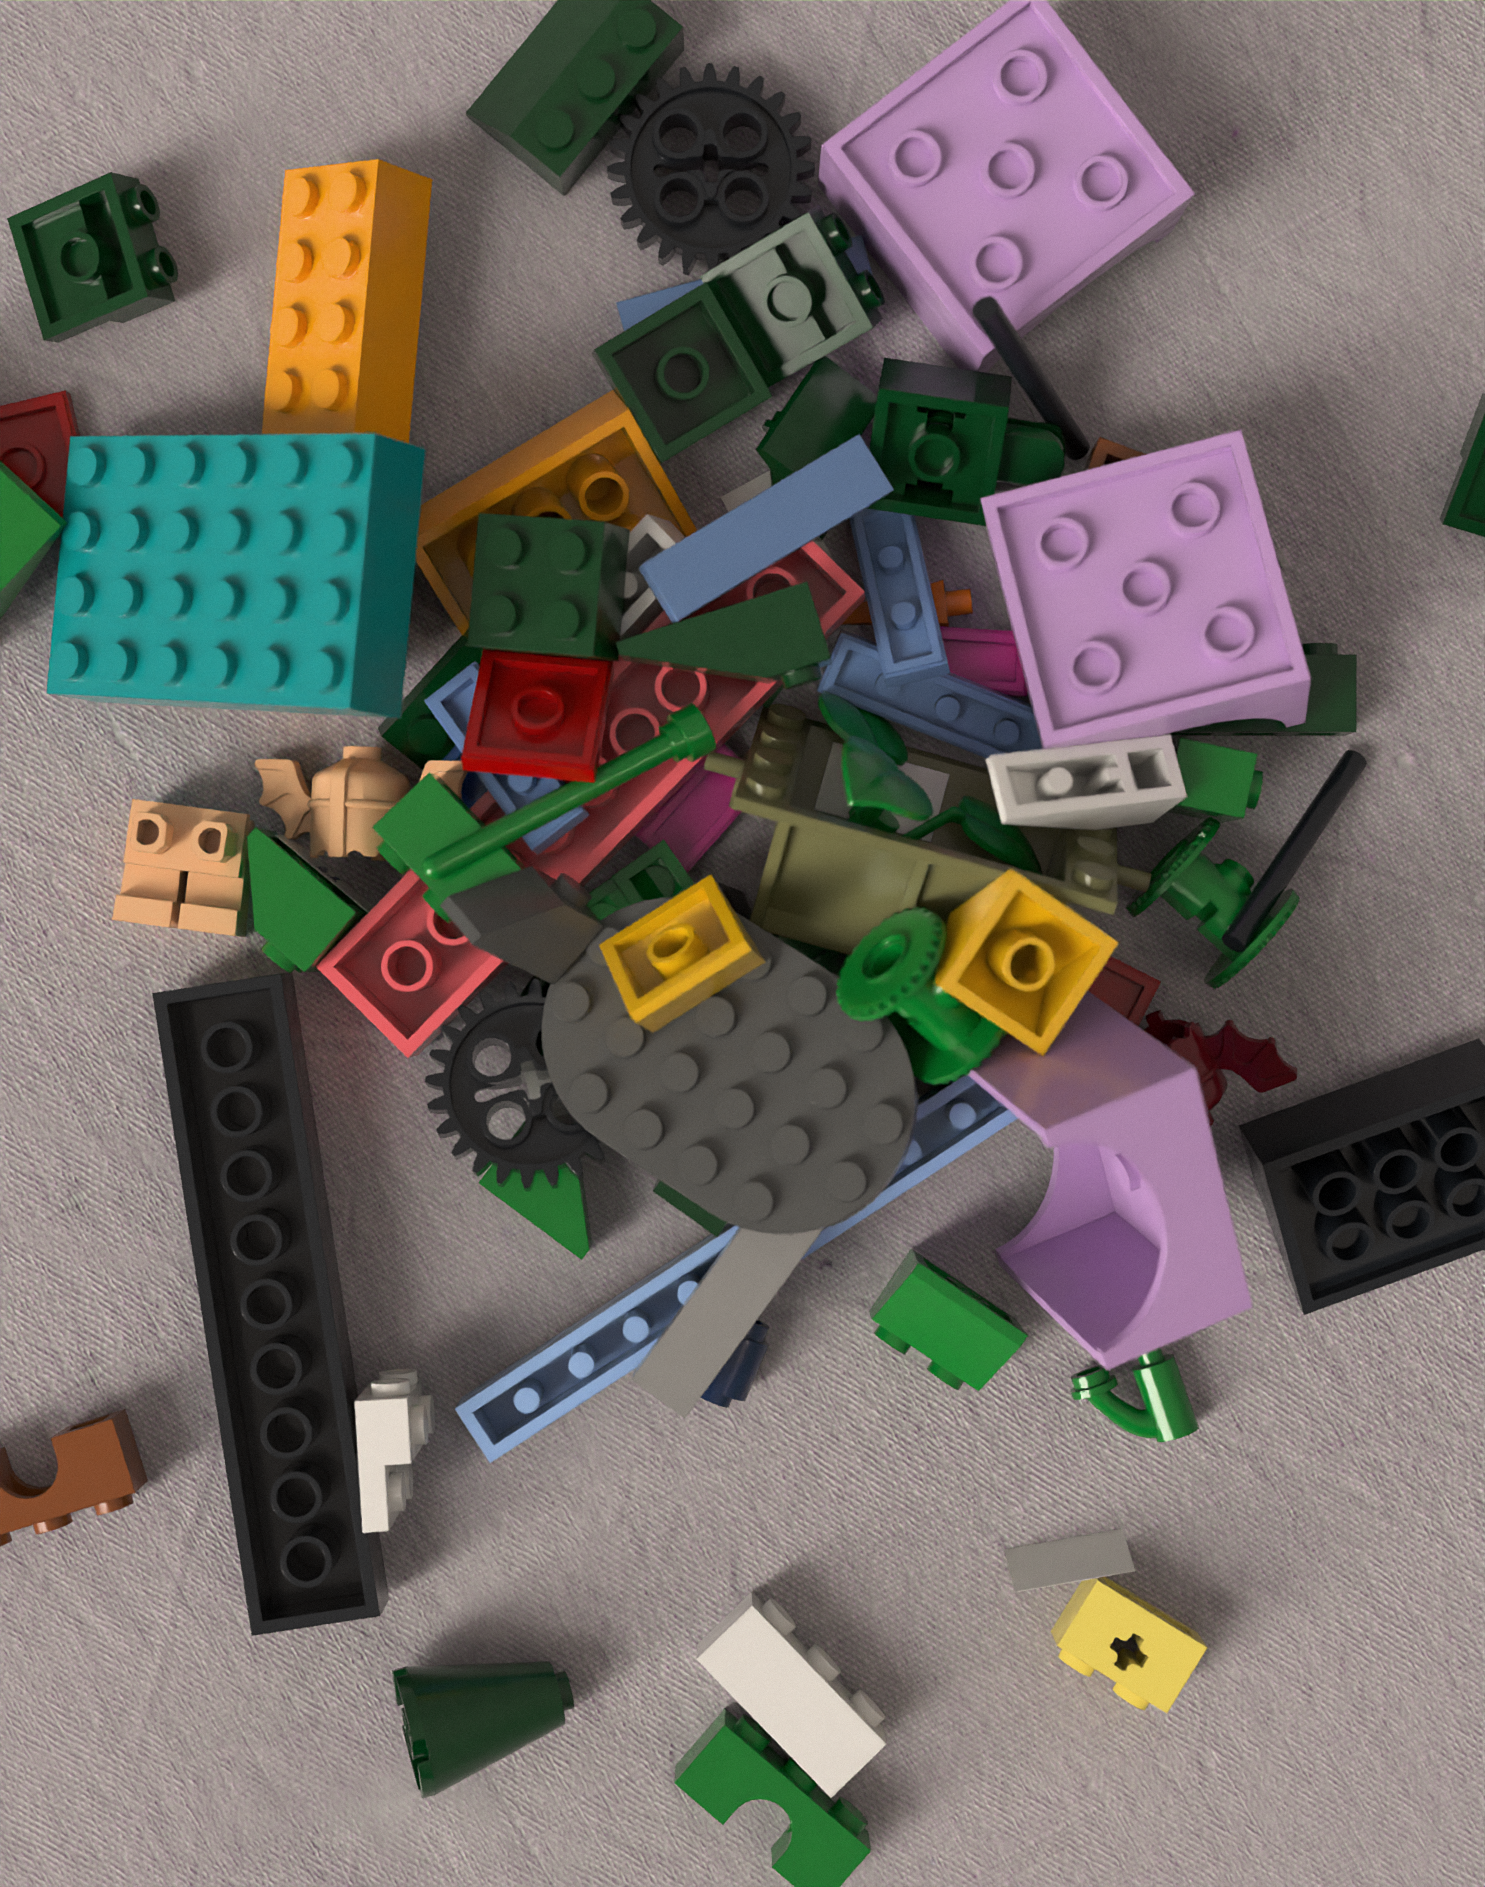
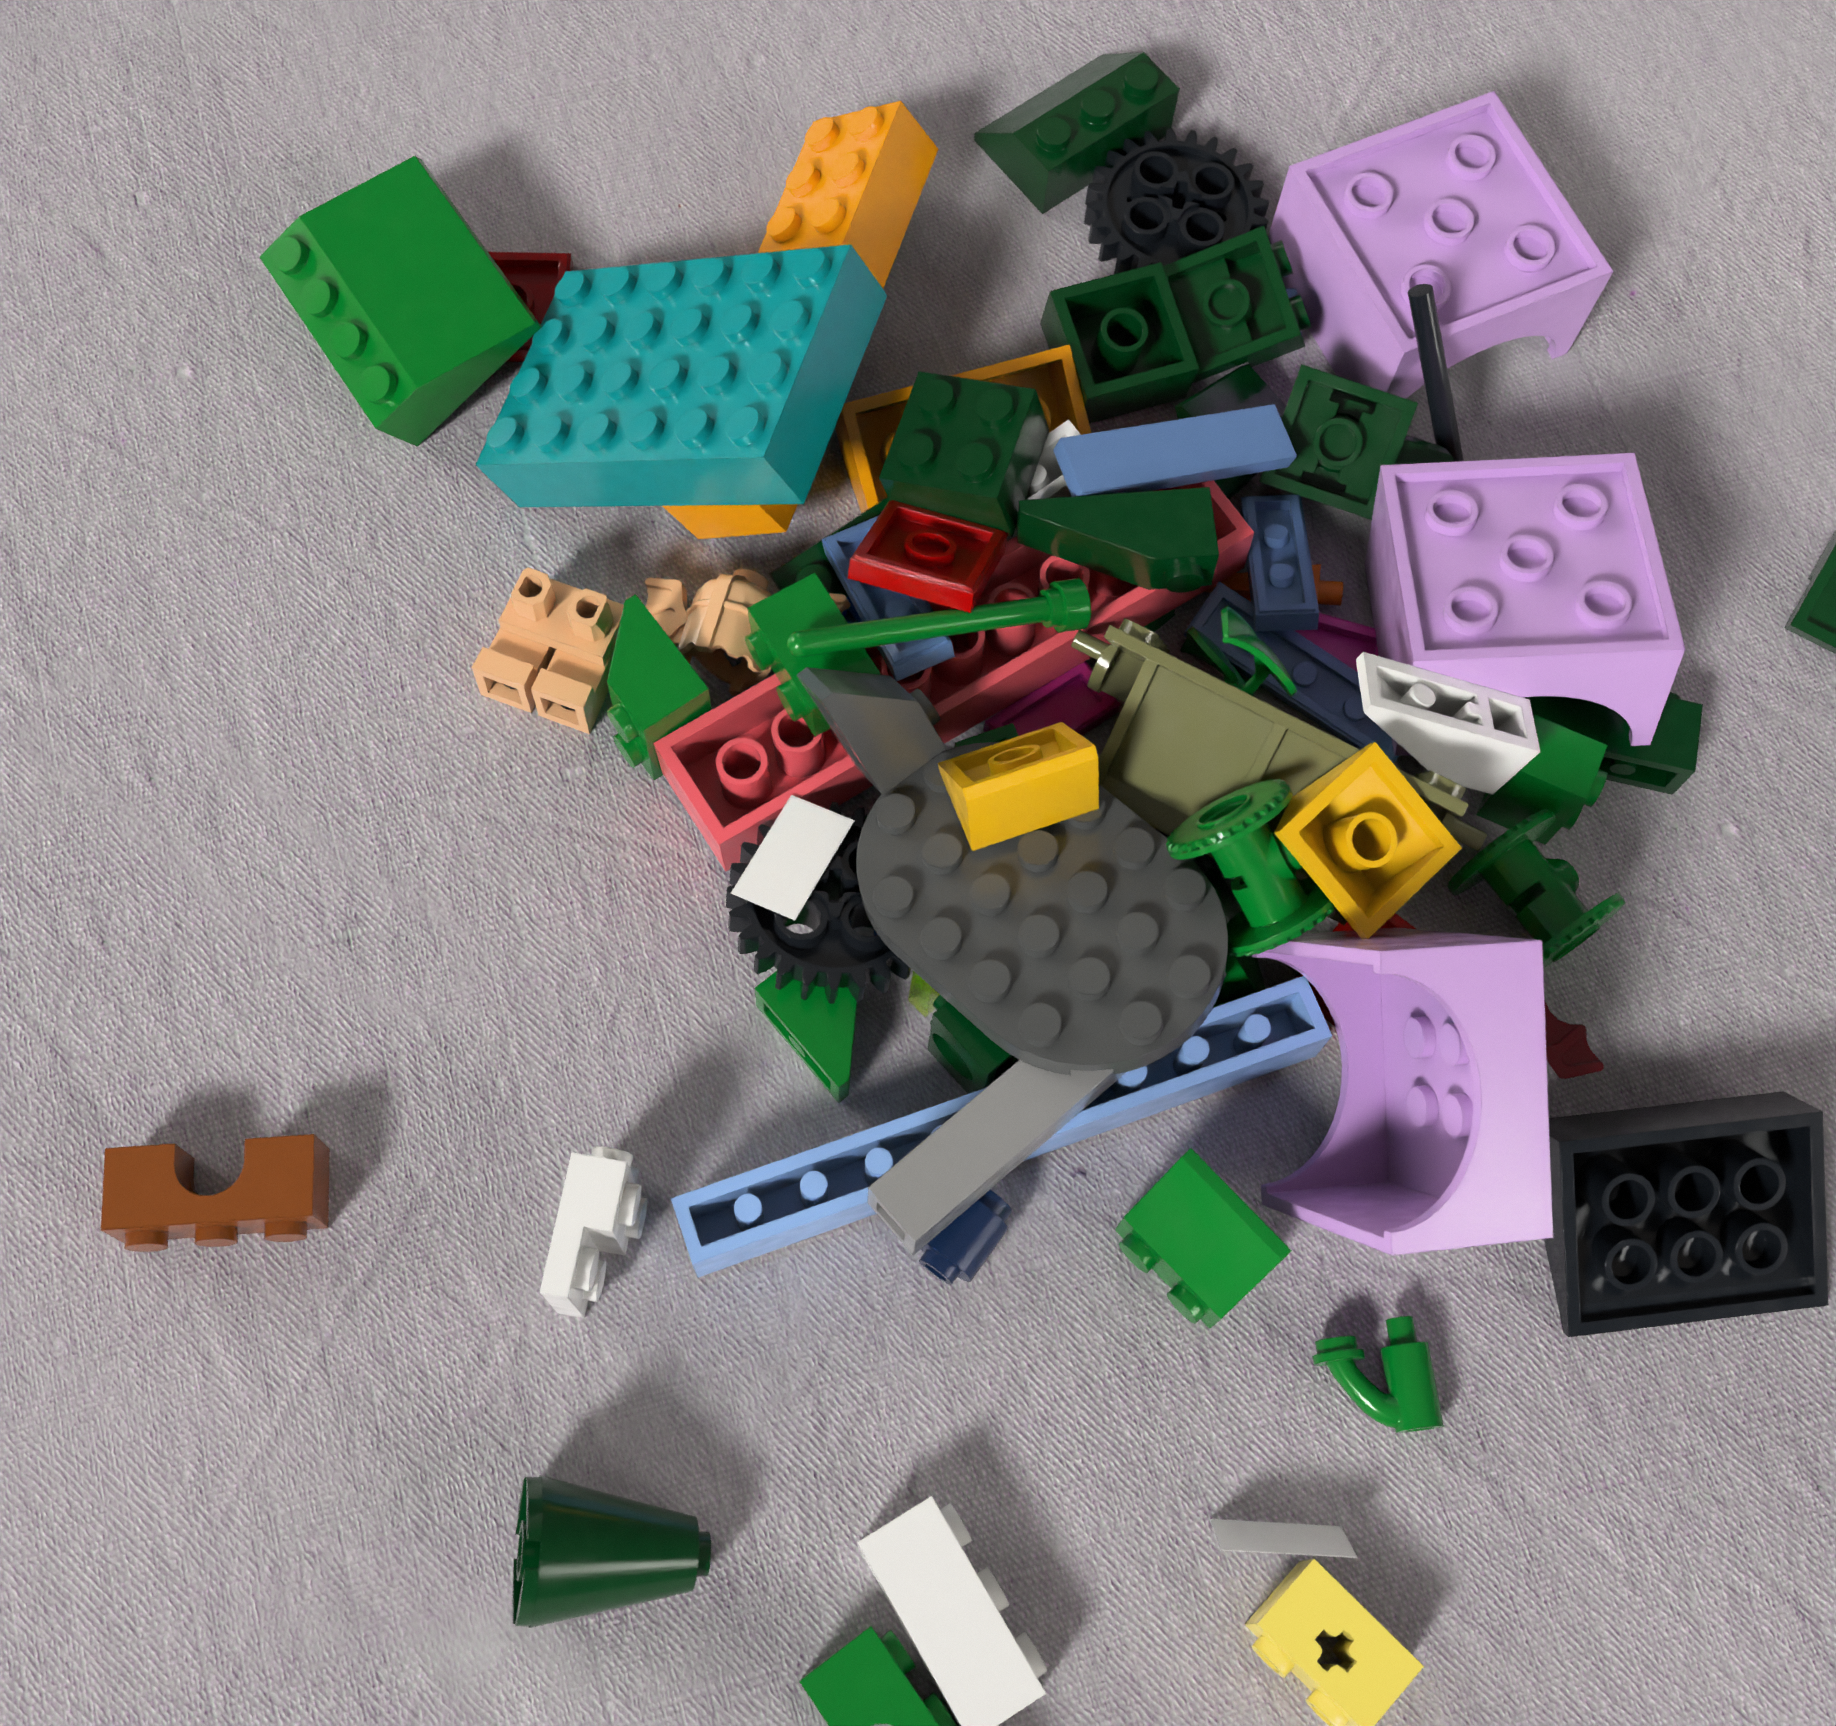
camera: 10 degrees right, 20 degrees down
dark green plate [7,172,178,343] -> none
black brick [152,972,389,1636] -> none
black bar [1222,750,1367,952] -> none
none -> white sticker [731,795,855,921]

